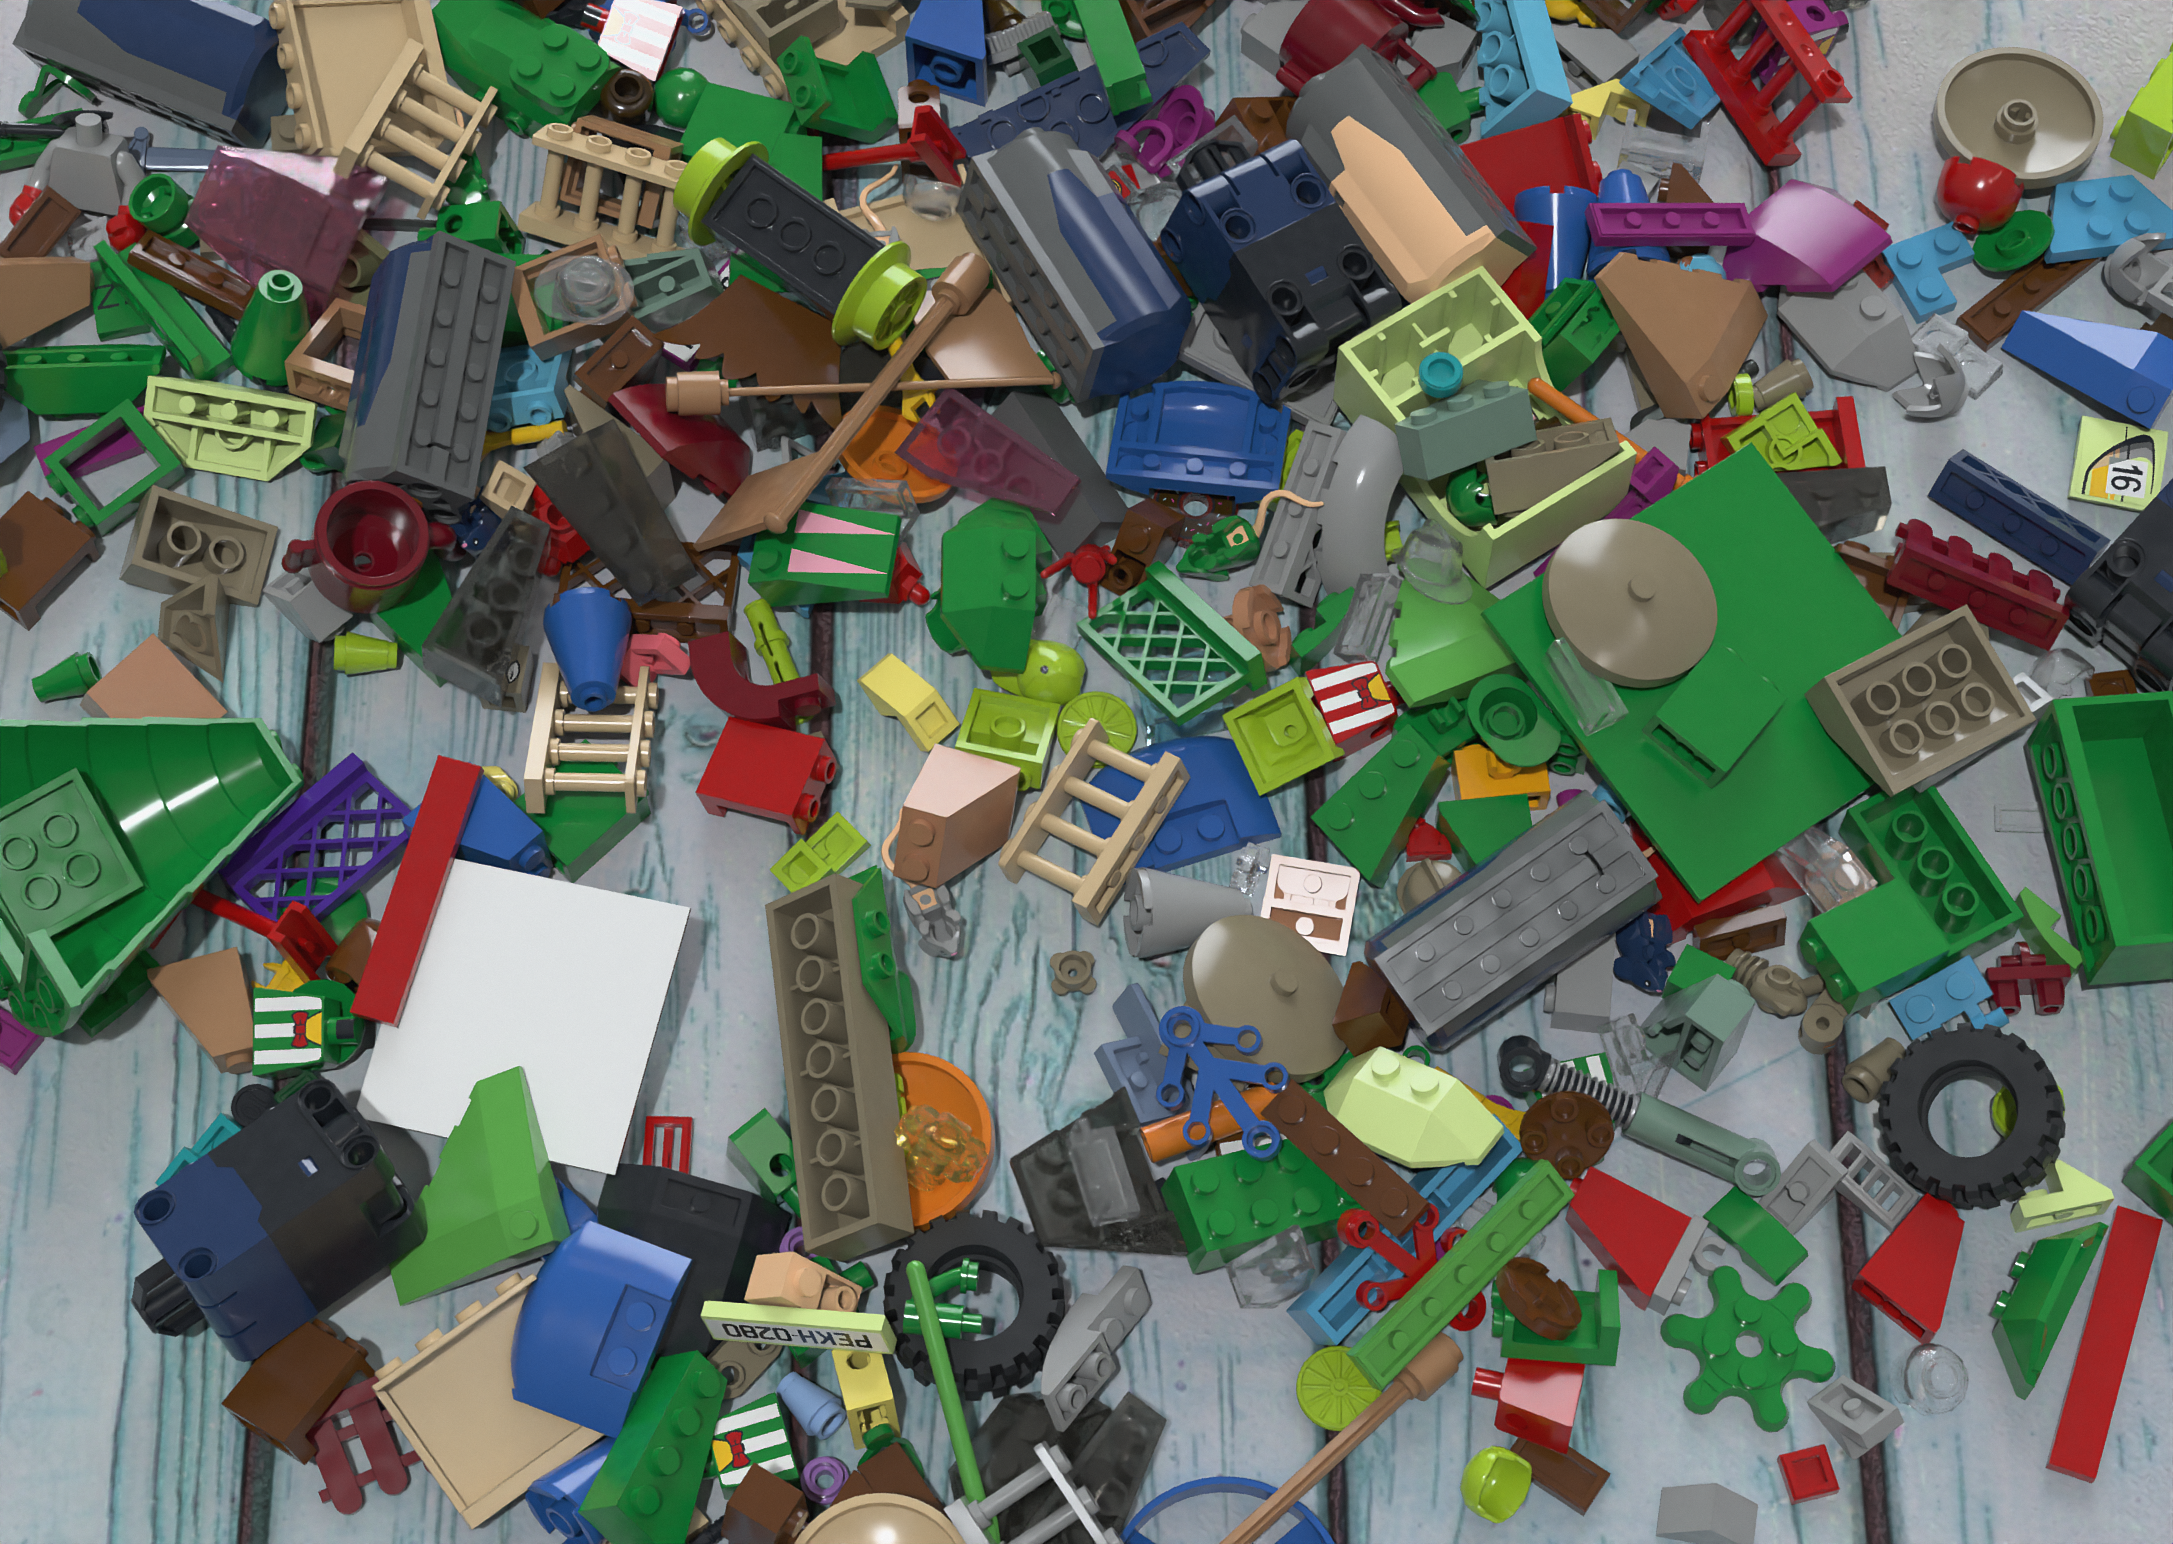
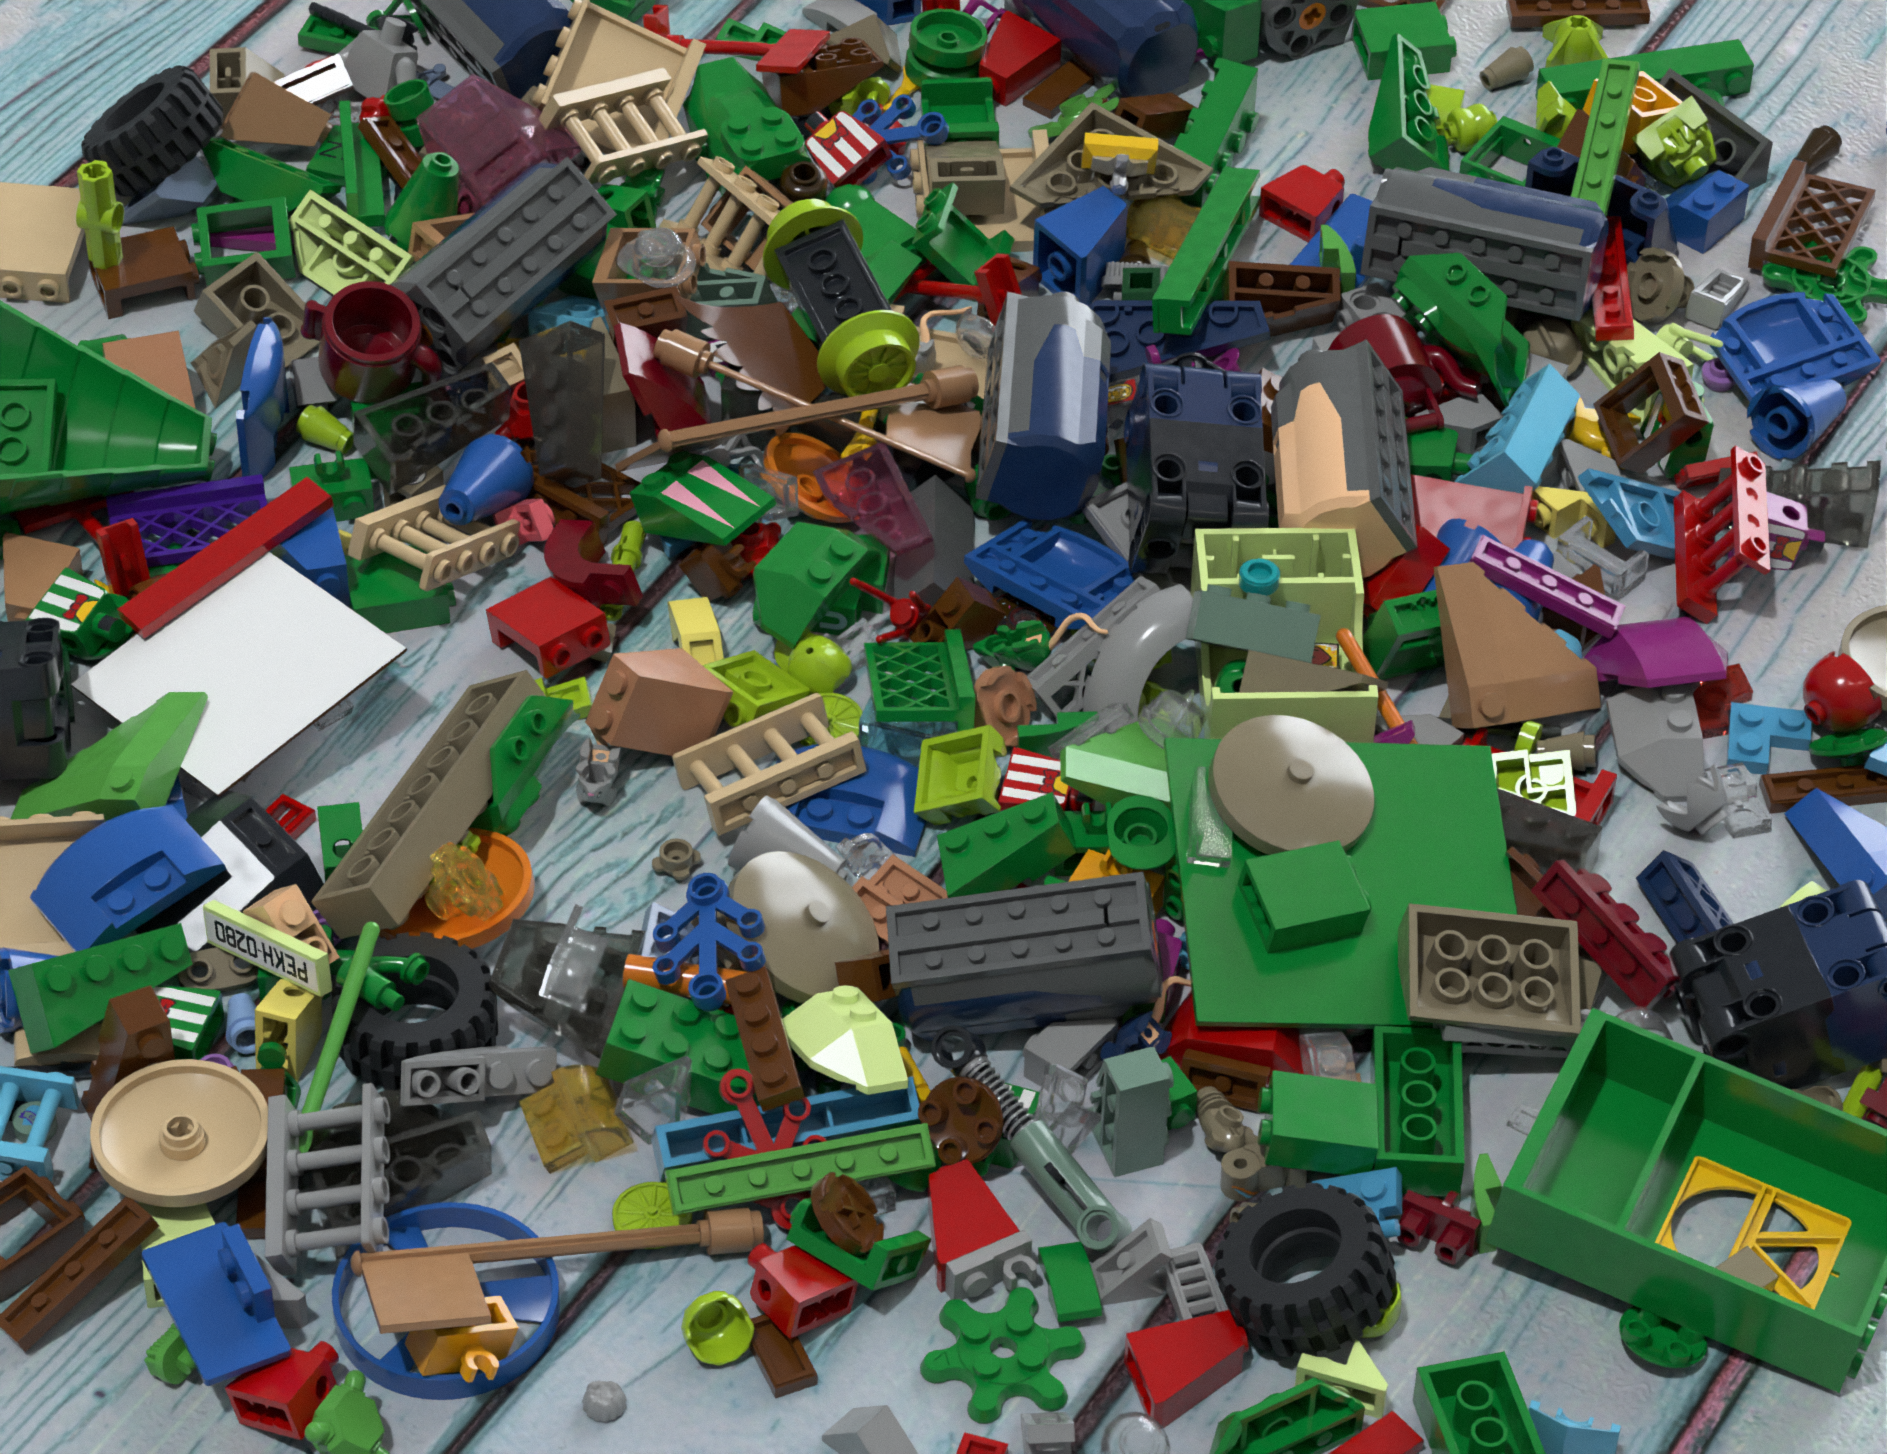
camera: 30 degrees right, 20 degrees down
none -> blue slope [236,317,290,479]
none -> green brick [289,451,374,522]
none -> clear yellow brick [519,1065,634,1174]
none -> reddish brown brick [678,542,757,601]

